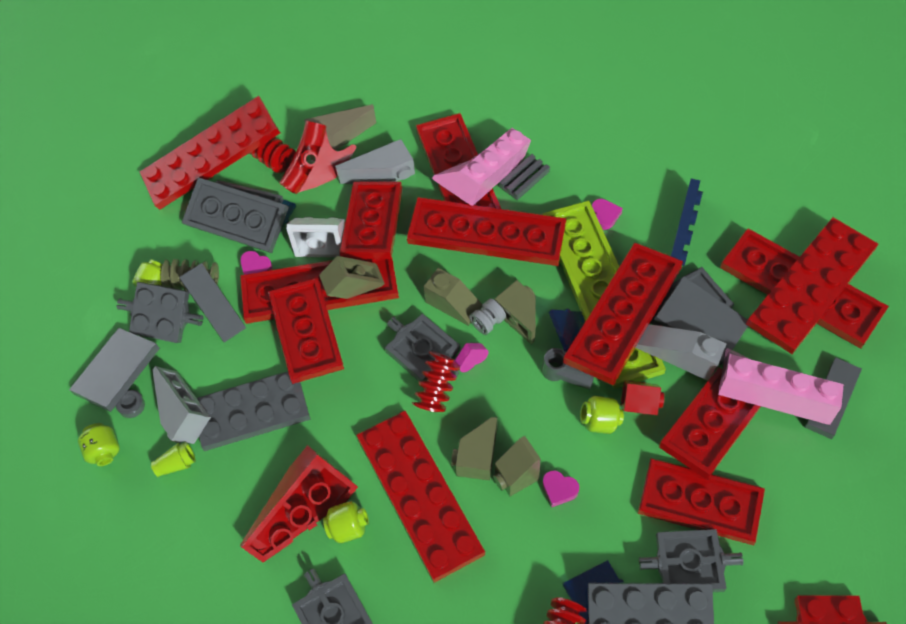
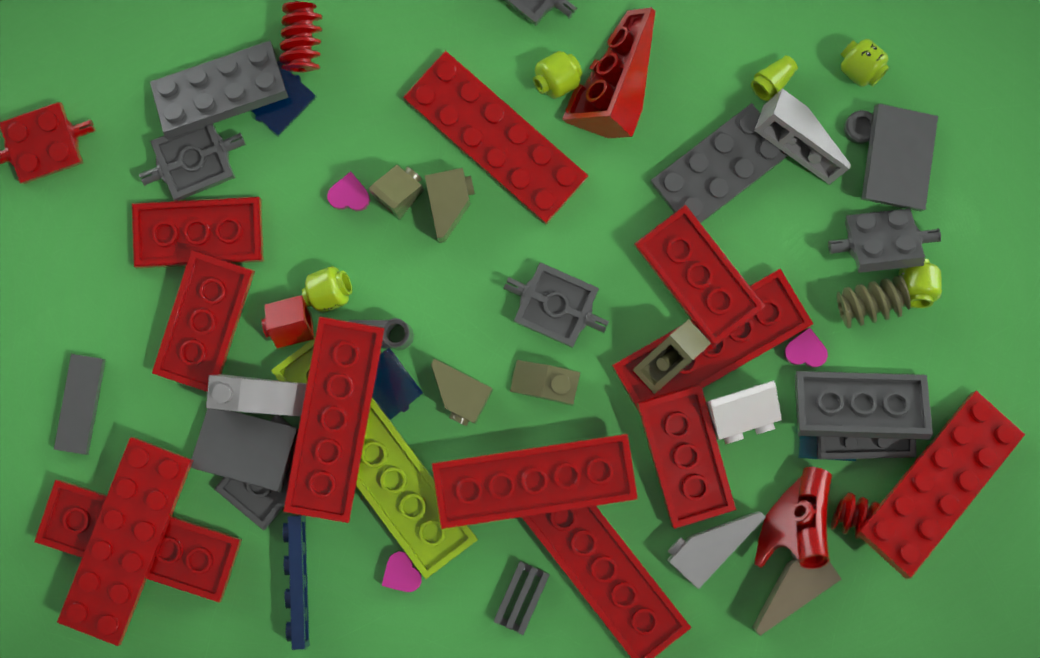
camera: 165 degrees right, 25 degrees up
dark grey tile [179,263,246,343] -> none
red piece [412,351,460,412] -> none
bright pink wedge [432,128,531,206] -> none
dark pink tile [455,343,489,373] -> none
light grey wheel [469,298,506,335] -> none
bright pink wedge [718,348,844,425] -> none

